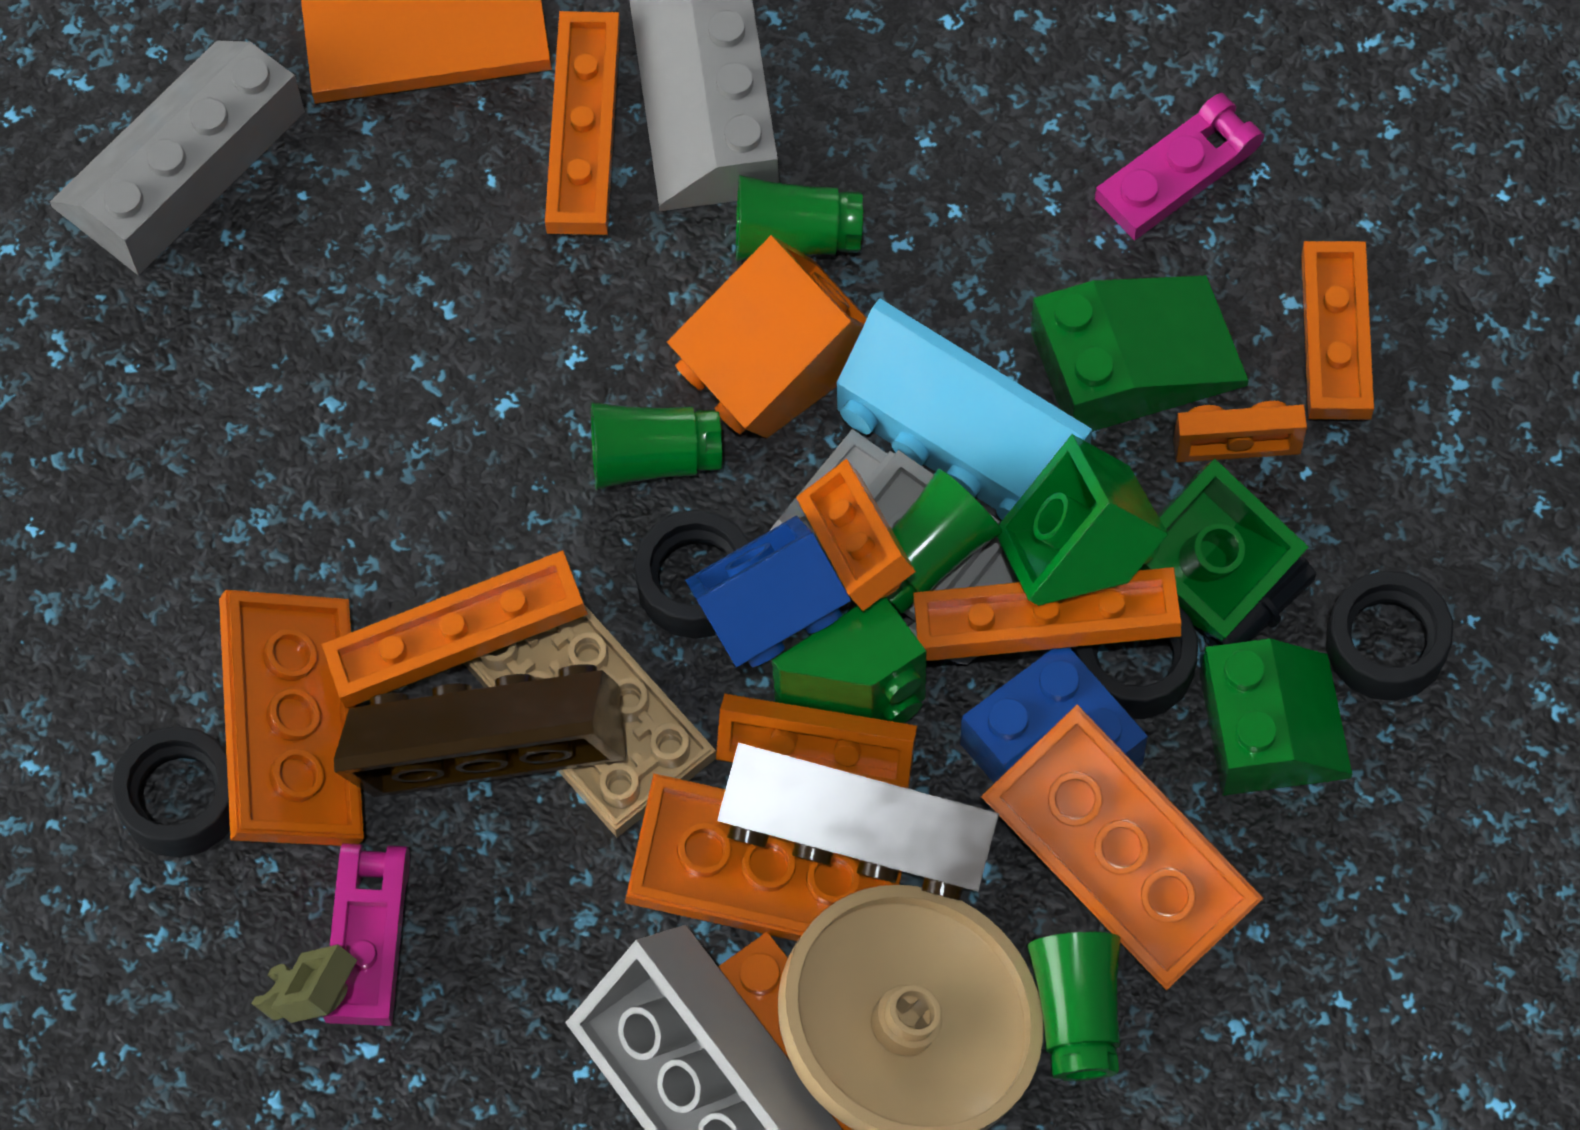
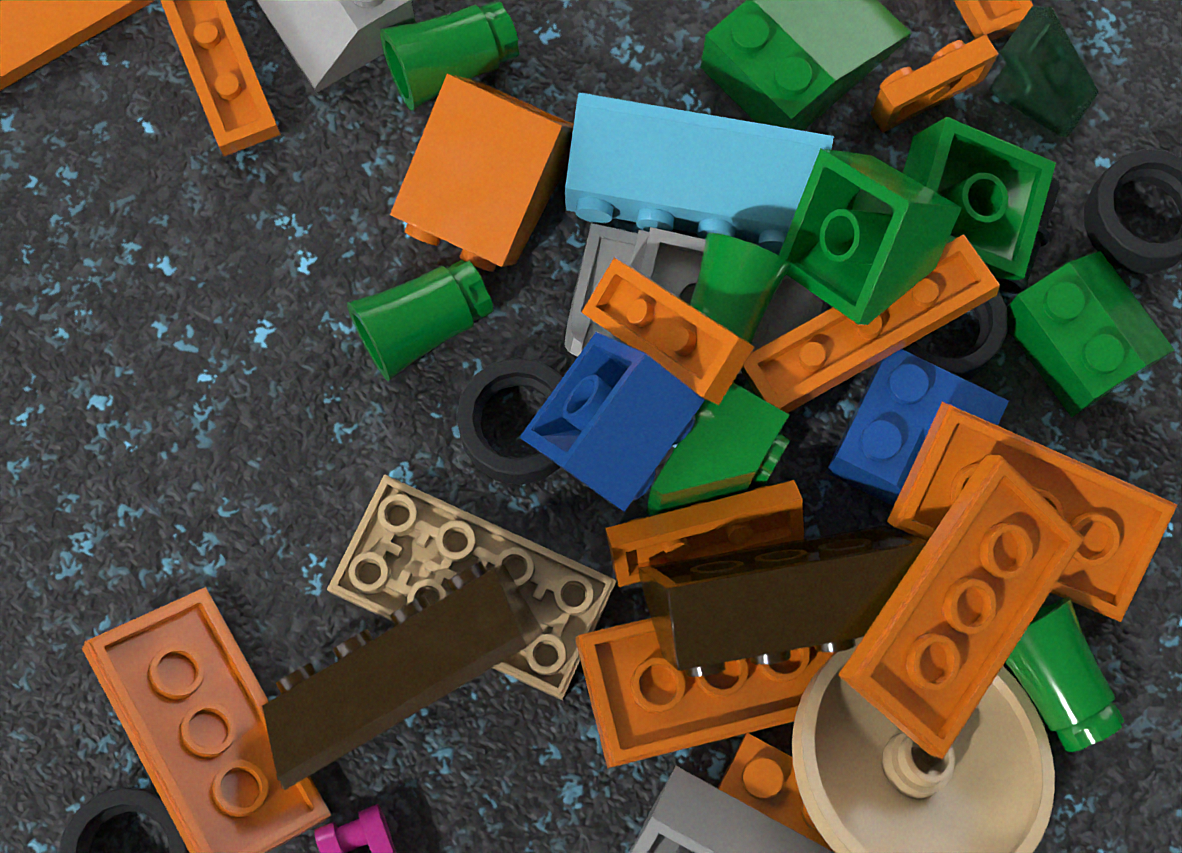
camera: 30 degrees left, 10 degrees up
orange plate [321,550,588,709] -> none
none -> orange tile [838,455,1085,759]
none -> clear green slope [990,6,1099,137]

